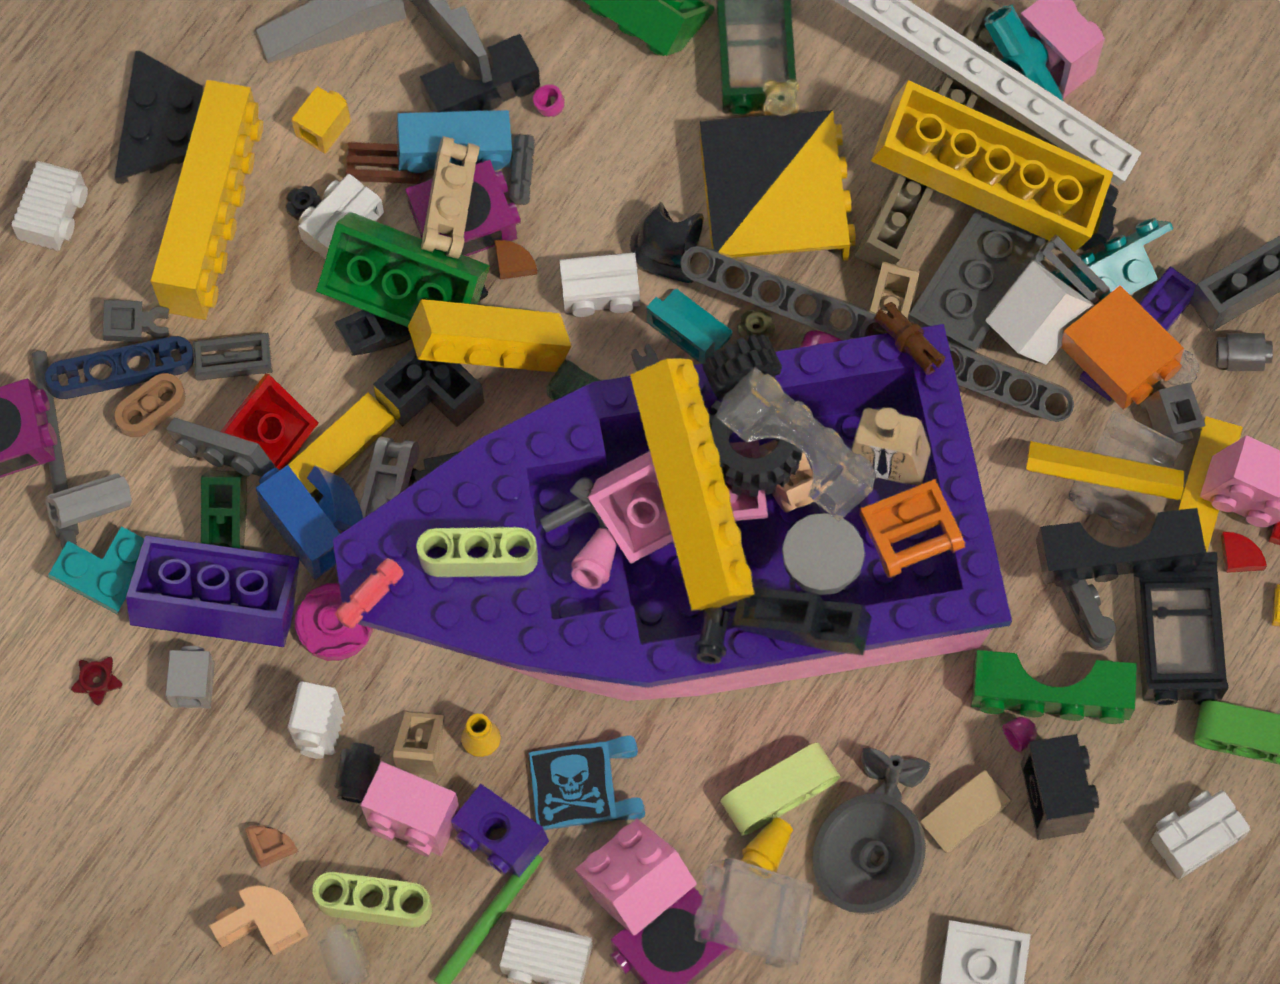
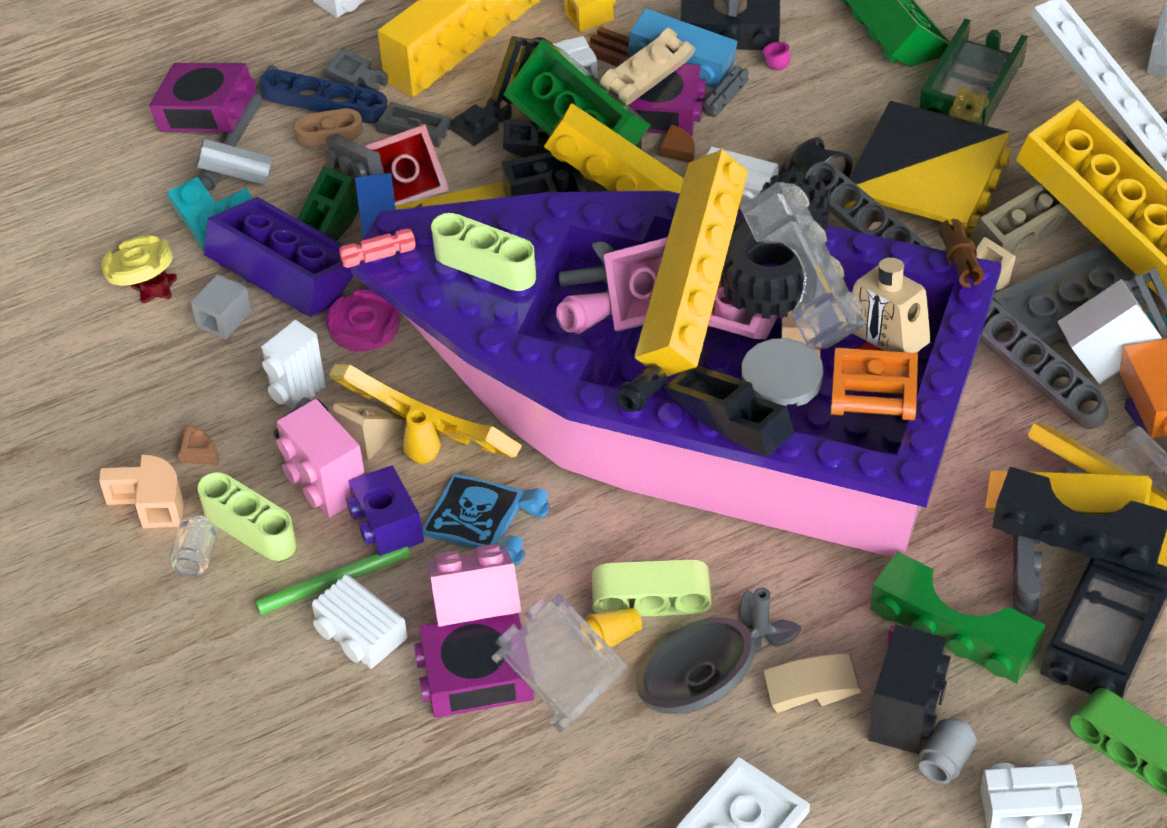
camera: 30 degrees right, 20 degrees down
none -> light yellow tile [101,235,173,286]
none -> yellow tile [329,364,522,458]
none -> black plate [450,98,512,146]
none -> black tile [491,36,541,105]
none -> light grey brick [919,718,977,784]
none -> yellow tile [985,470,1152,515]

